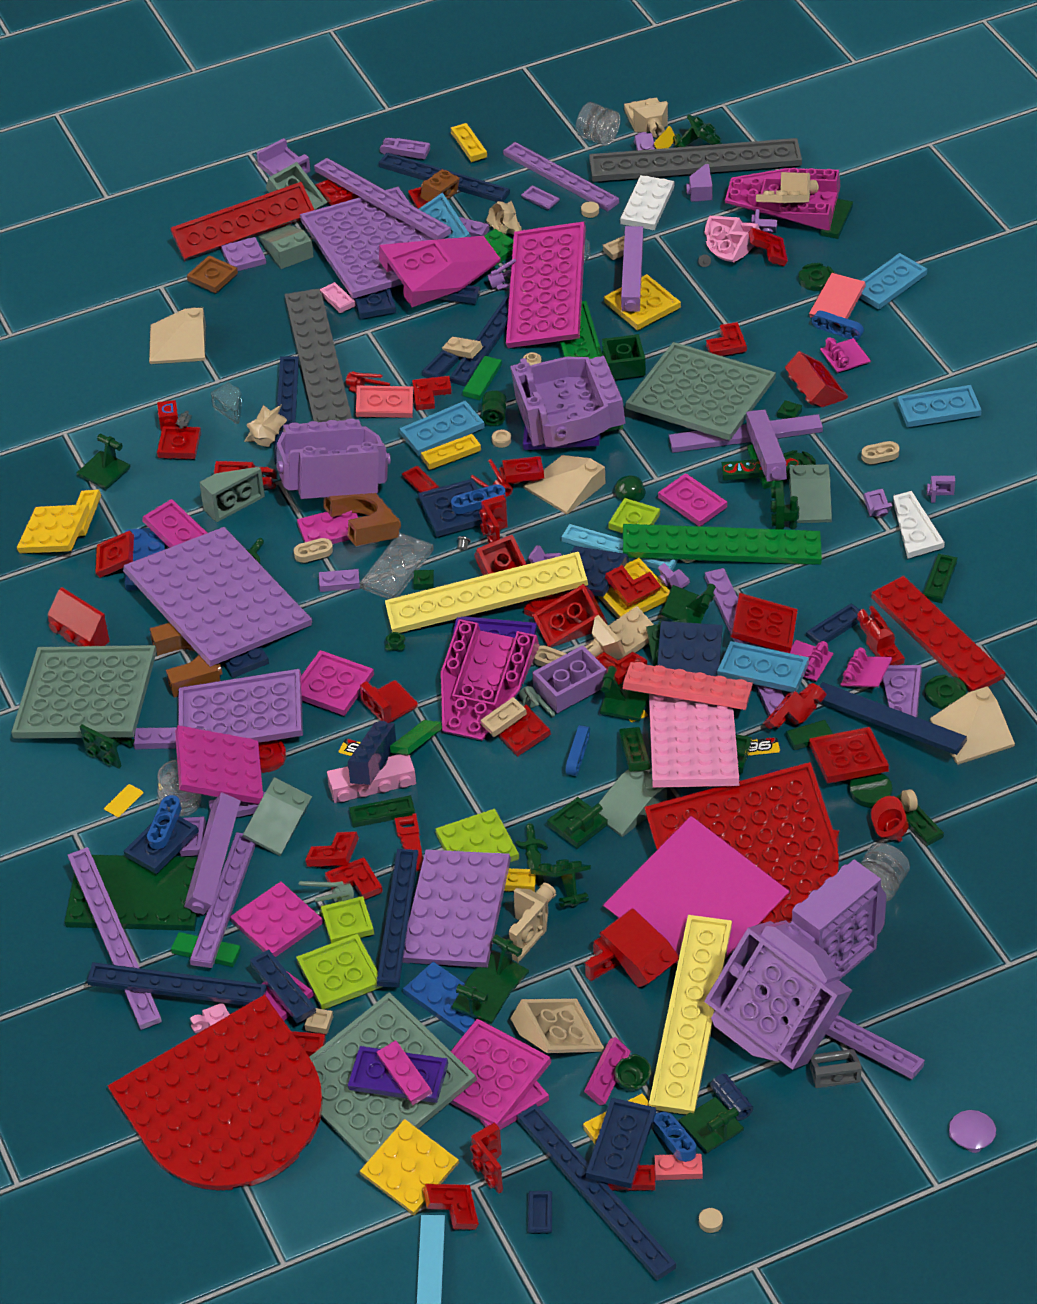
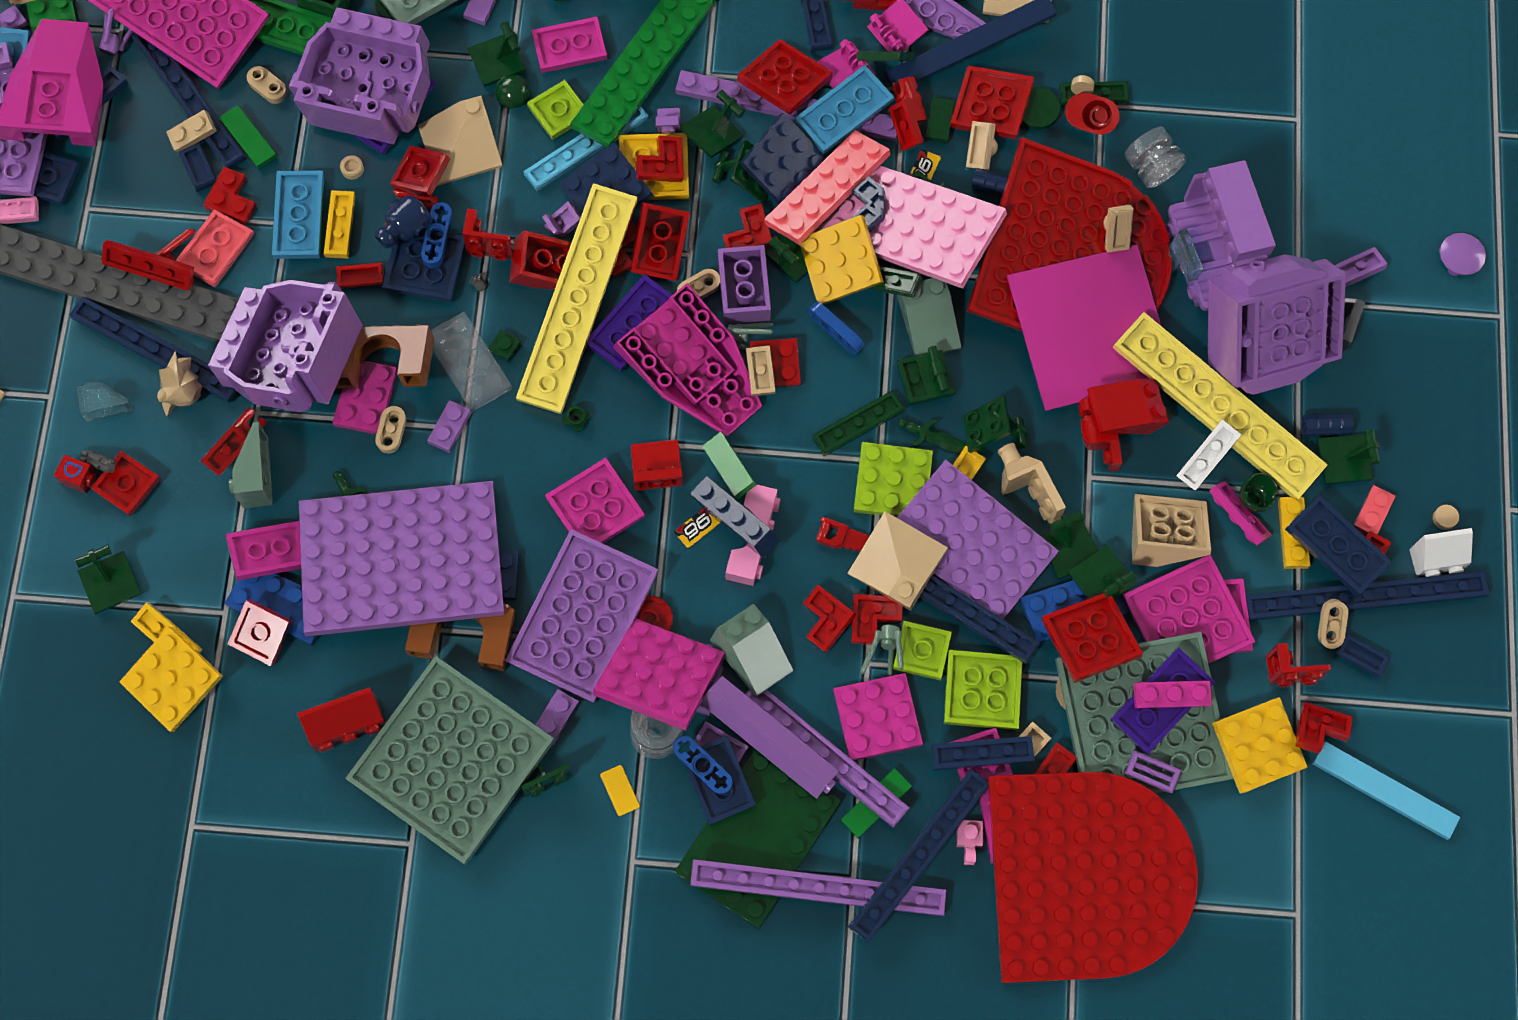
camera: 65 degrees left, 25 degrees up
dark green tile [349,795,415,828] -> none
dark green wheel [481,390,507,426] -> none
tan plate [584,606,654,659] -> none
blue beam [653,1112,696,1162] -> none
none -> red plate [102,240,194,291]
none -> dark blue piece [375,195,431,248]
none -> dark green plate [467,22,526,87]
none -> yellow plate [800,215,884,305]
none -> dark green tile [812,390,905,457]
none -> tan slope [847,511,948,611]
none -> tile [850,176,885,233]
none -> dark green tile [857,51,916,62]
none -> tan tile [966,121,998,170]
none -> red plate [1042,594,1143,683]
none -> tan tile [1103,205,1133,253]
none -> medium lavender tile [1124,750,1181,794]
none -> white plate [1176,420,1241,491]
none -> tan plate [1318,599,1348,649]
none -> white slope [1409,528,1473,577]

